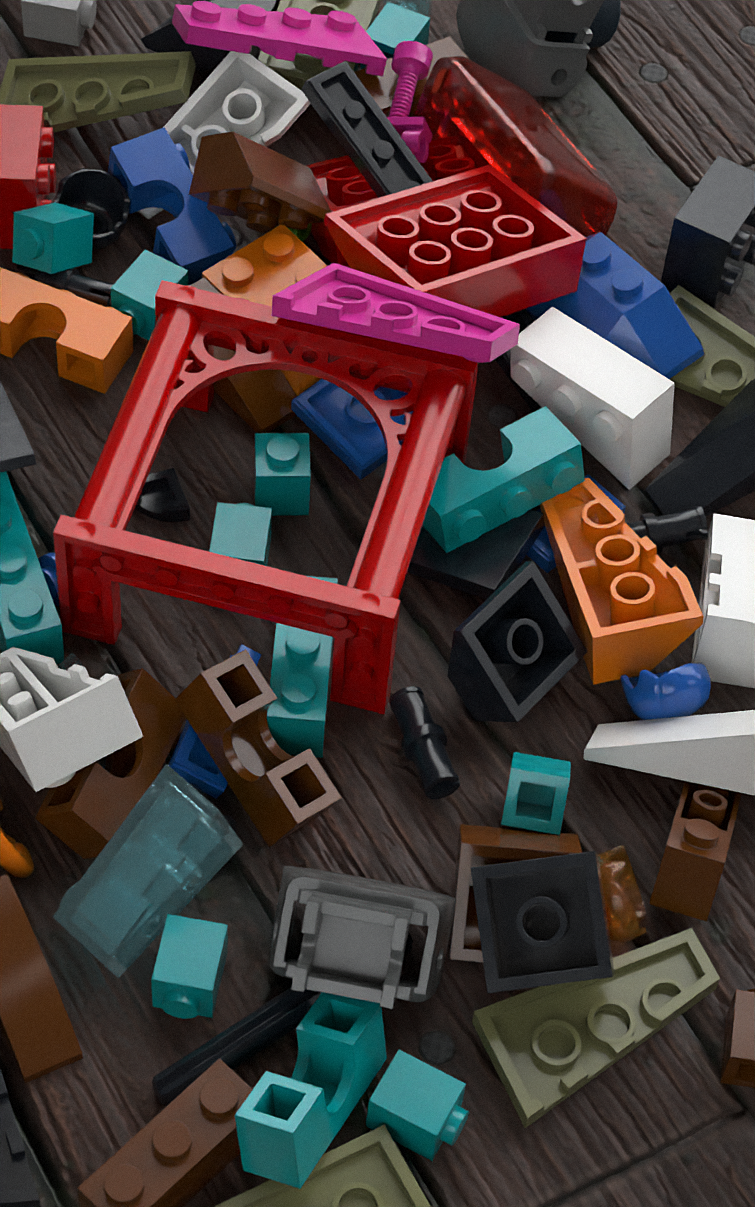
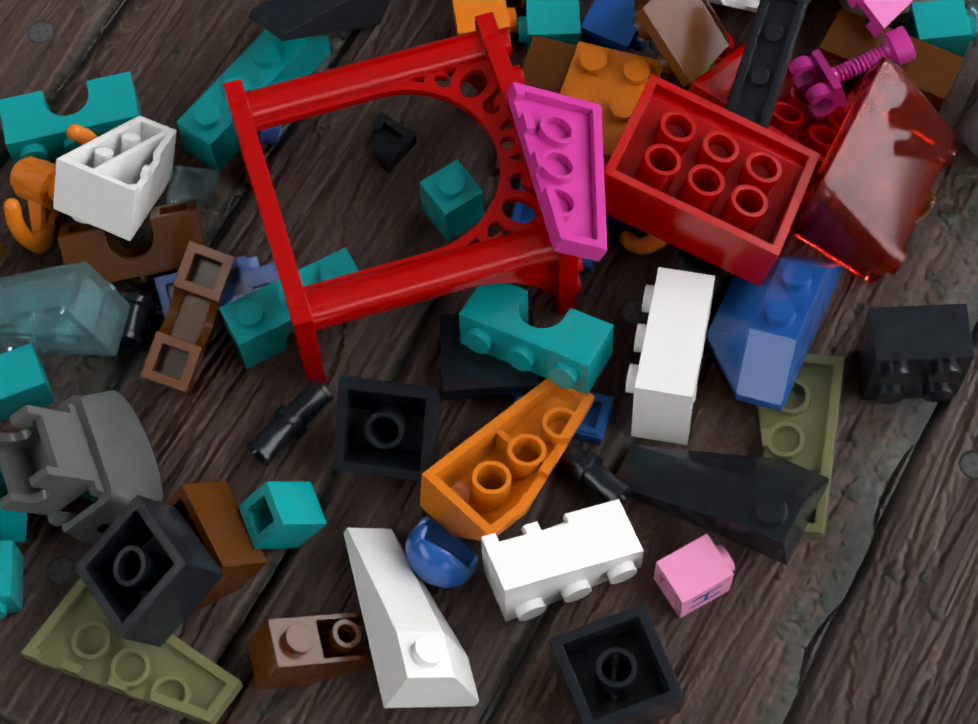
camera: 65 degrees right, 10 degrees up
teal brick [209,502,272,566] -> none
clear orange hair [598,845,647,942] -> none

